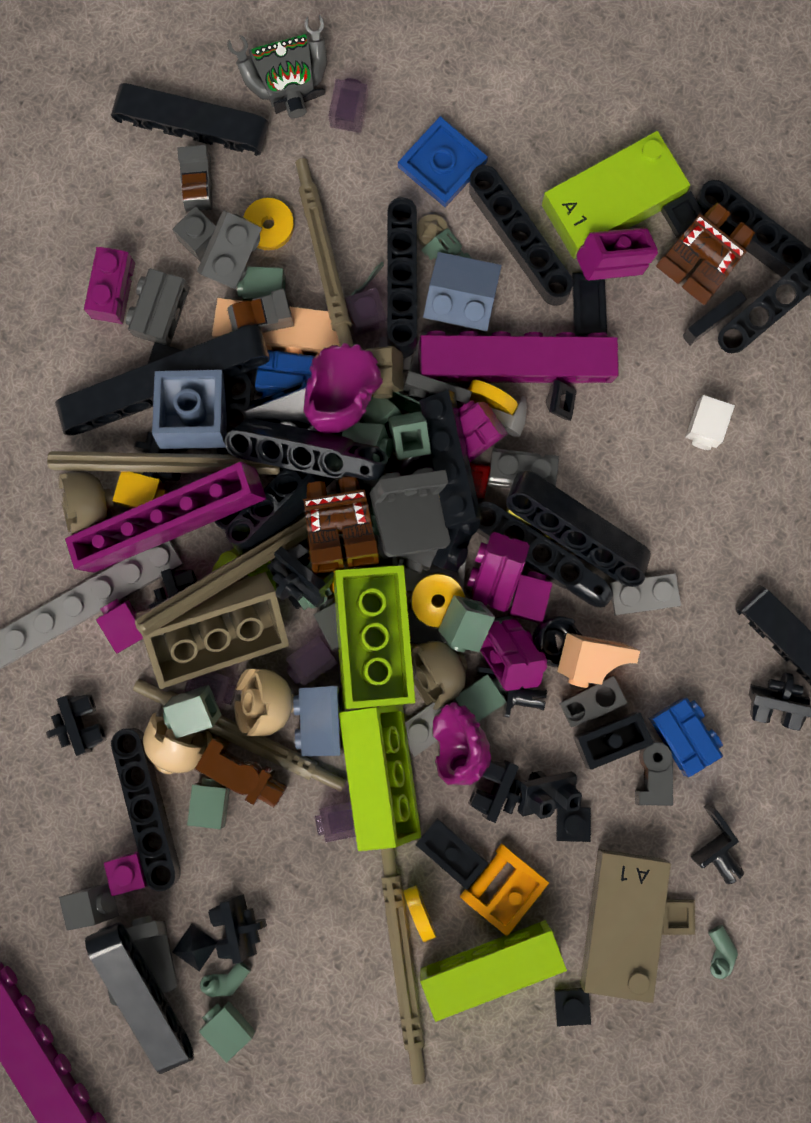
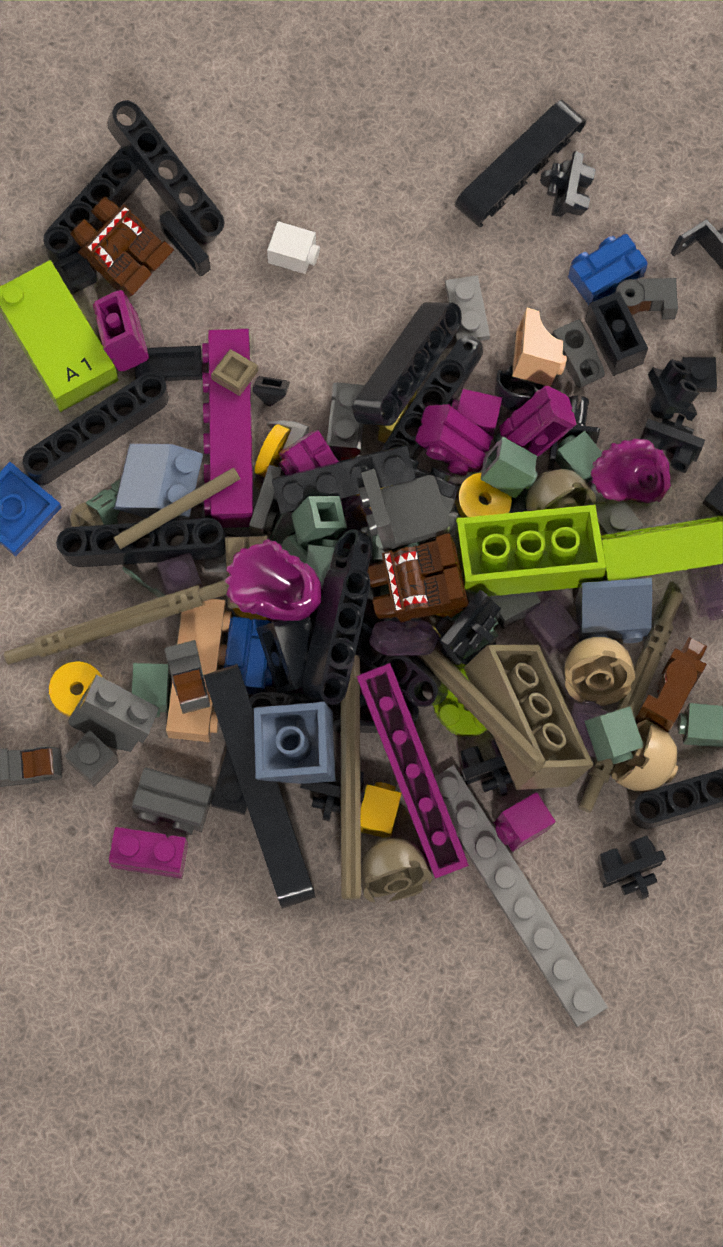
camera: 100 degrees left, 10 degrees down
none -> dark tan bar [113,467,240,550]
none -> dark tan tile [211,349,259,396]
none -> clear purple plate [369,621,439,656]

